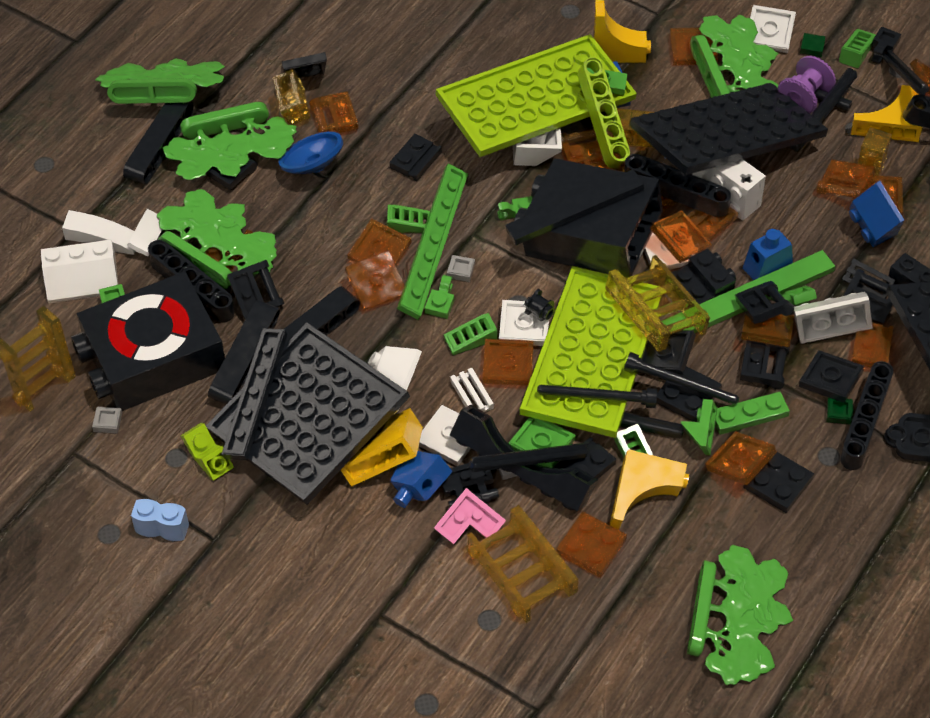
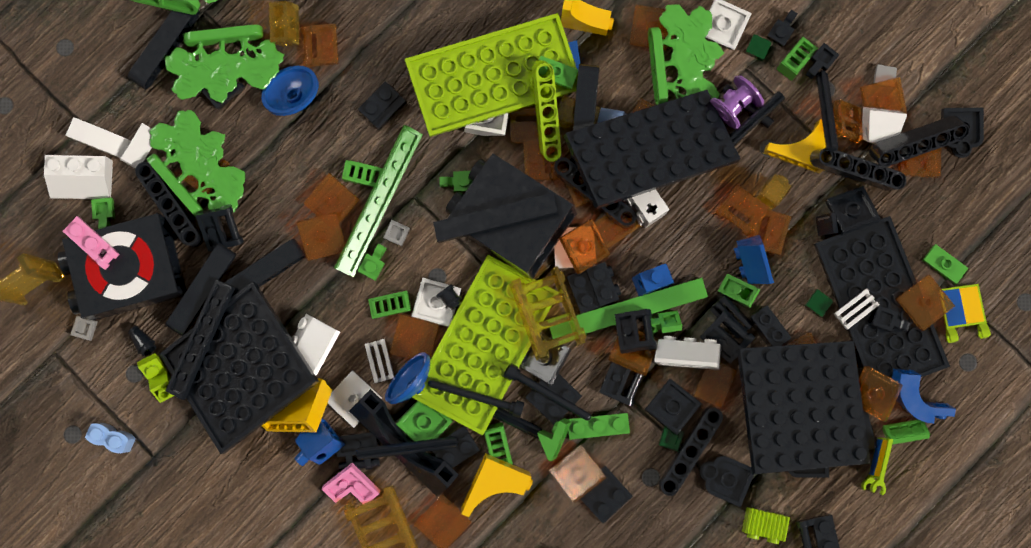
camera: 10 degrees right, 30 degrees up
none -> bright pink plate [63,216,120,270]
none -> black cone [128,326,156,356]
none -> blue dish [385,352,430,404]
none -> black beam [571,64,600,163]
none -> bright green slope [718,274,760,307]
none -> black plate [767,9,798,47]

